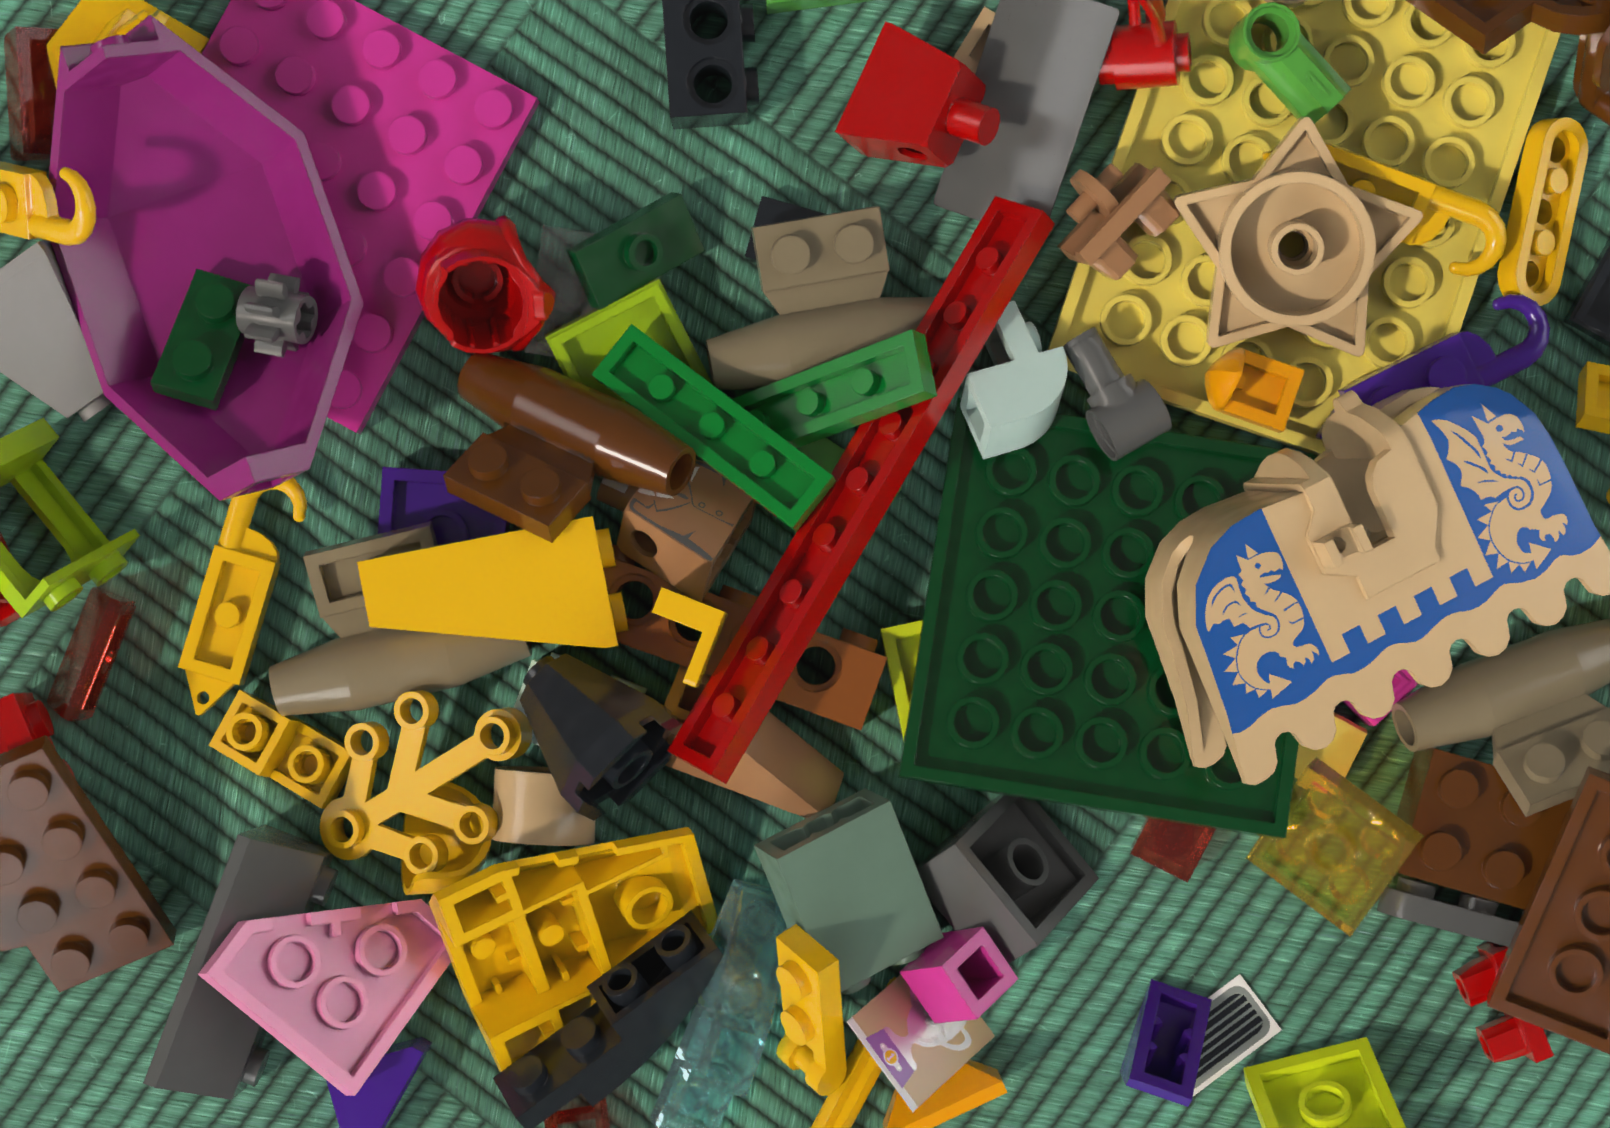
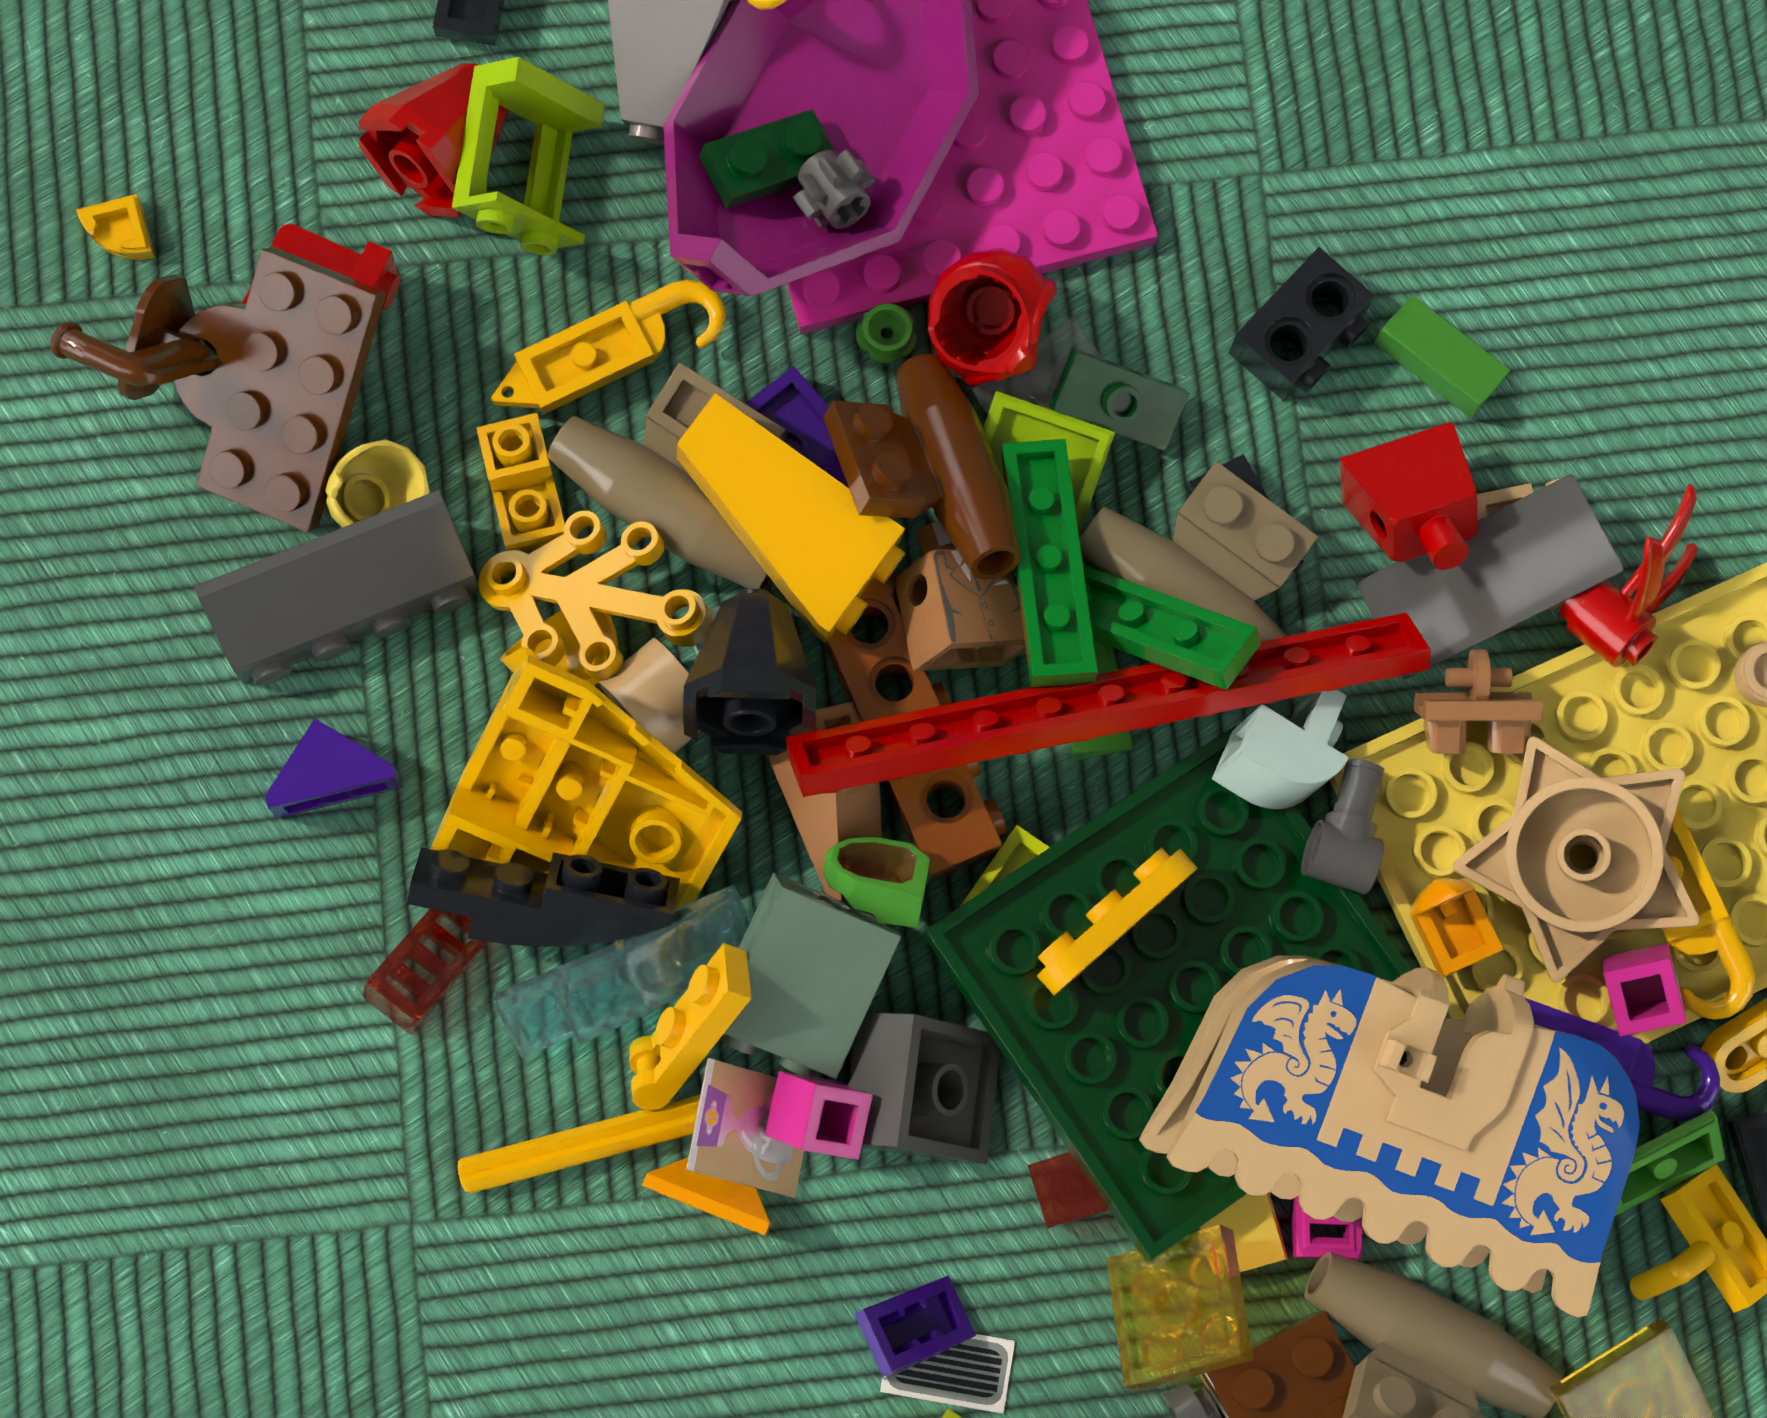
camera: 40 degrees right, 10 degrees down
clear red slope [47,587,136,722] -> none
bright pink plate [198,899,451,1096] -> none
yellow panel [652,587,728,688] -> none
bright green piece [1228,2,1351,124] -> none
none -> light yellow hair [325,439,430,528]
none -> bright green rock [823,837,931,928]
none -> bright green plate [856,303,917,364]
none -> yellow plate [1037,848,1198,996]
none -> dark pink brick [1603,943,1686,1037]
none -> bright green slope [1615,1110,1725,1216]

